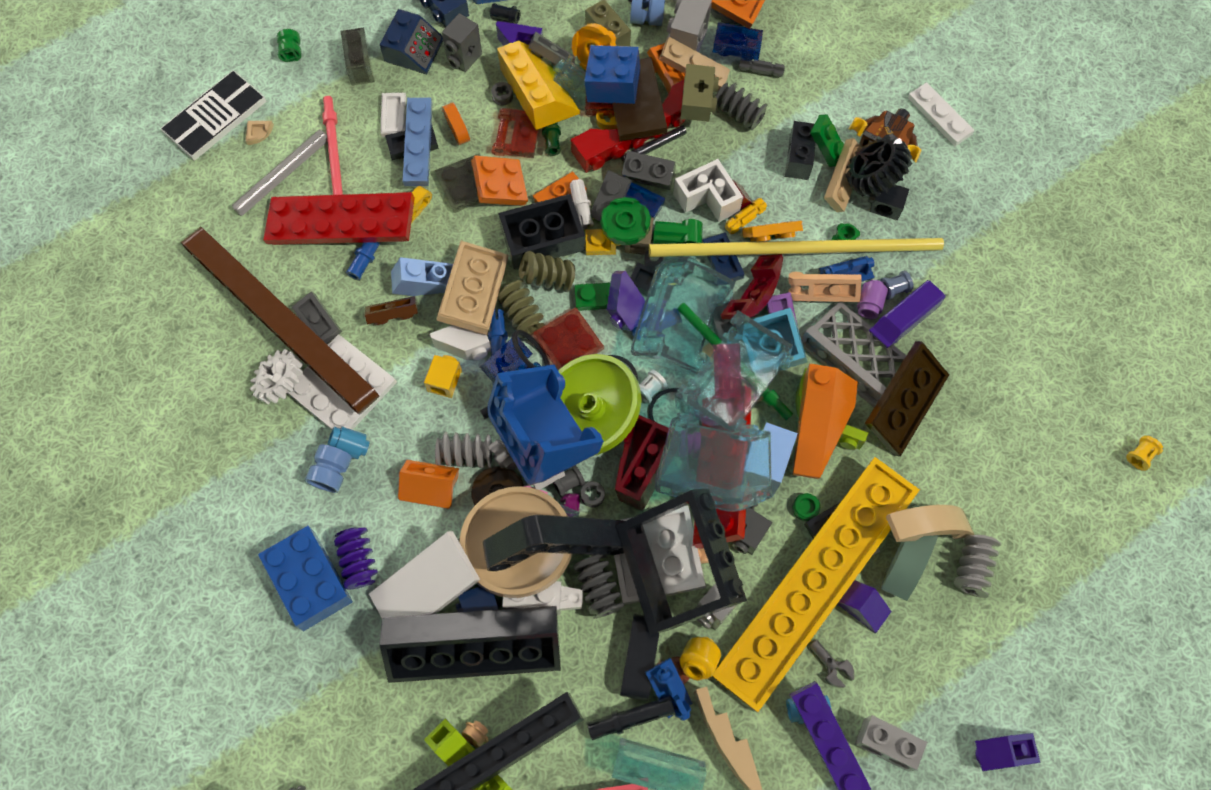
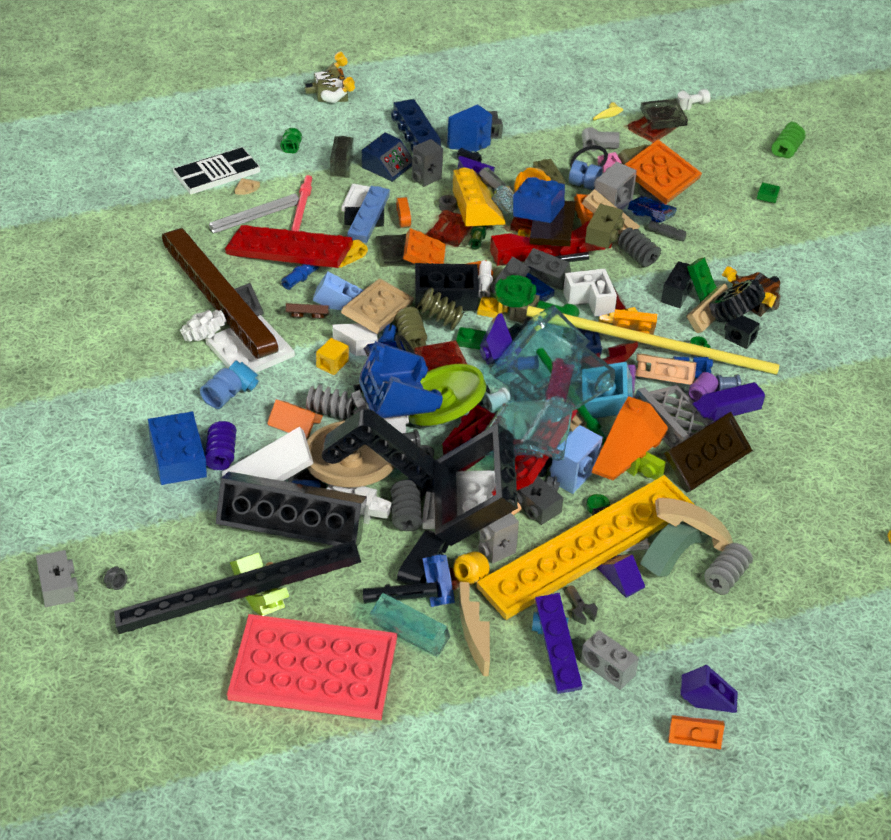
camera: 15 degrees right, 25 degrees down
white plate [908,82,975,146] -> none

